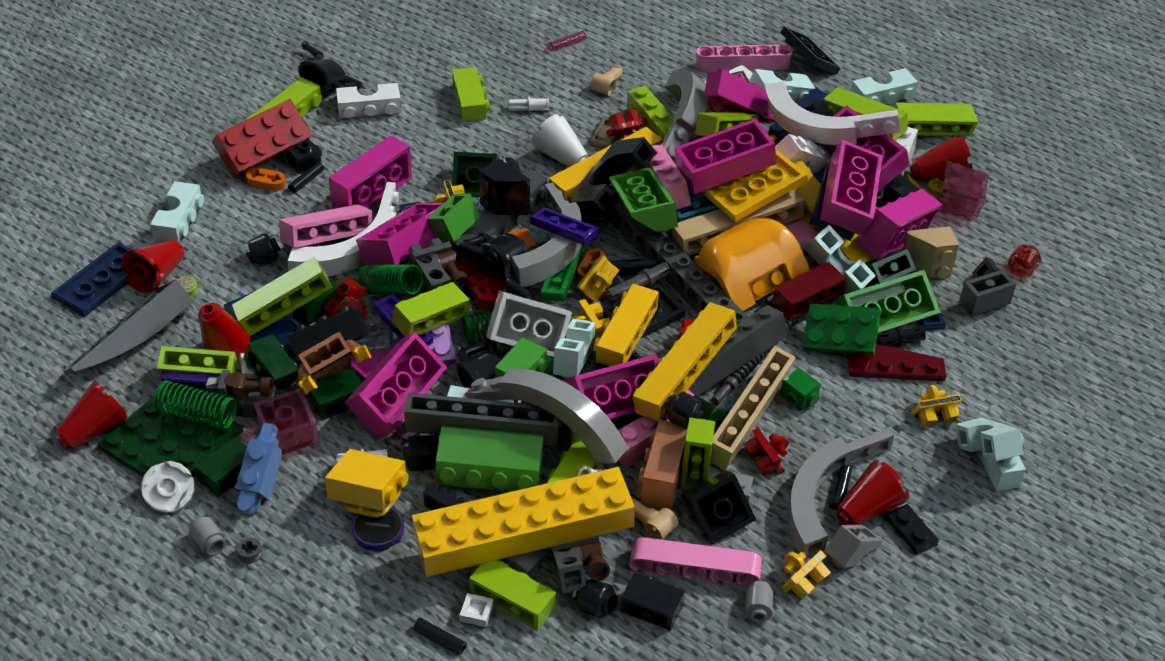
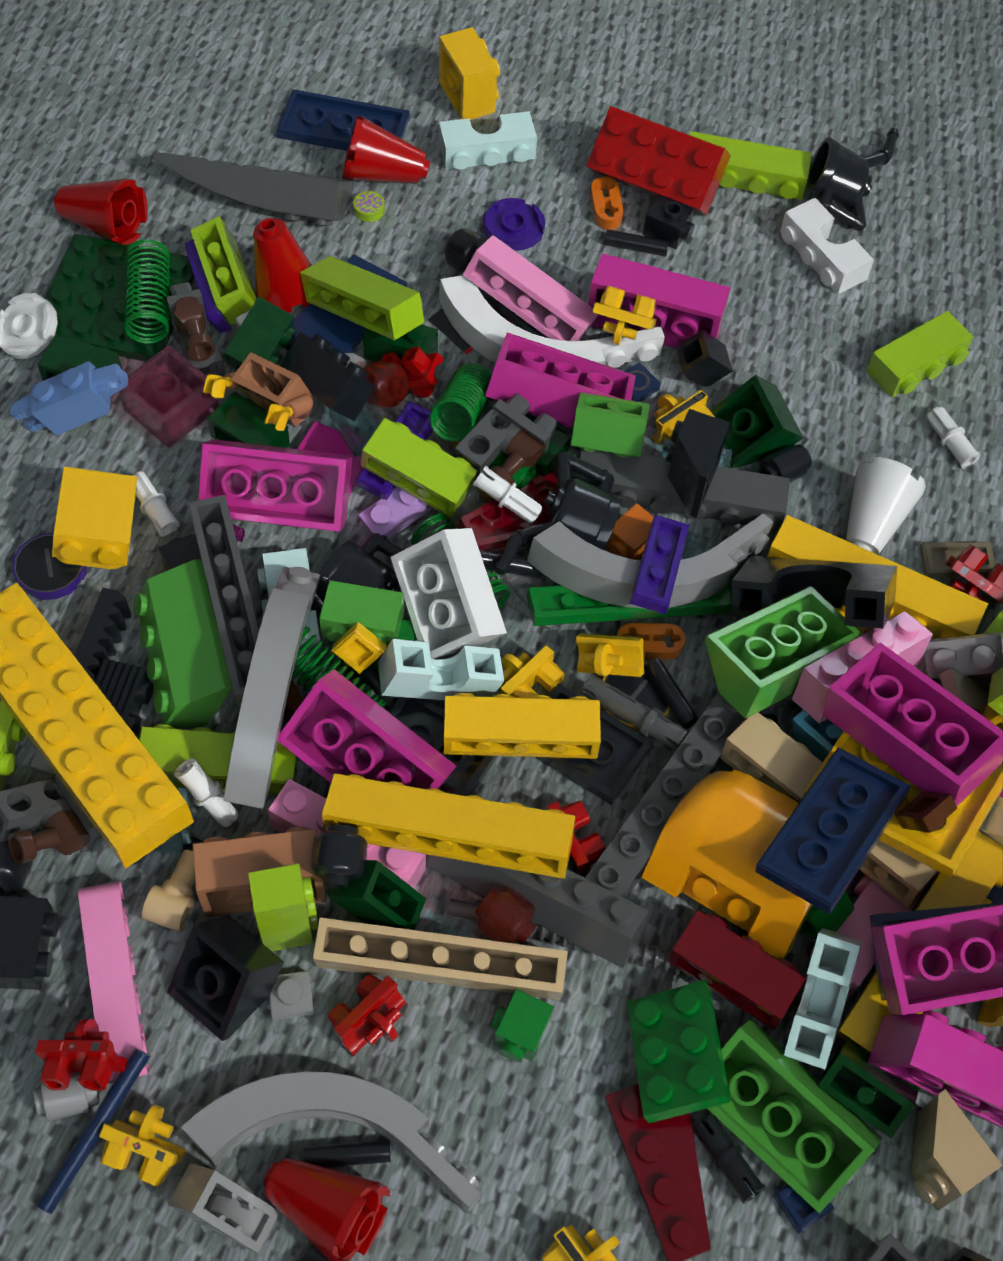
camera: 65 degrees right, 15 degrees up
none -> red hips [35,1019,127,1091]
none -> dark blue bar [37,1048,150,1214]
none -> yellow tile [331,622,387,674]
none -> yellow brick [439,27,500,120]
none -> white axle [473,466,542,523]
none -> clear red head [474,886,537,945]
none -> dark purple tile [483,198,545,251]
none -> yellow hips [593,286,657,346]
none -> black brick [676,330,733,387]
none -> dark blue tile [755,747,911,915]
none -> reddish brown plate [895,791,957,833]

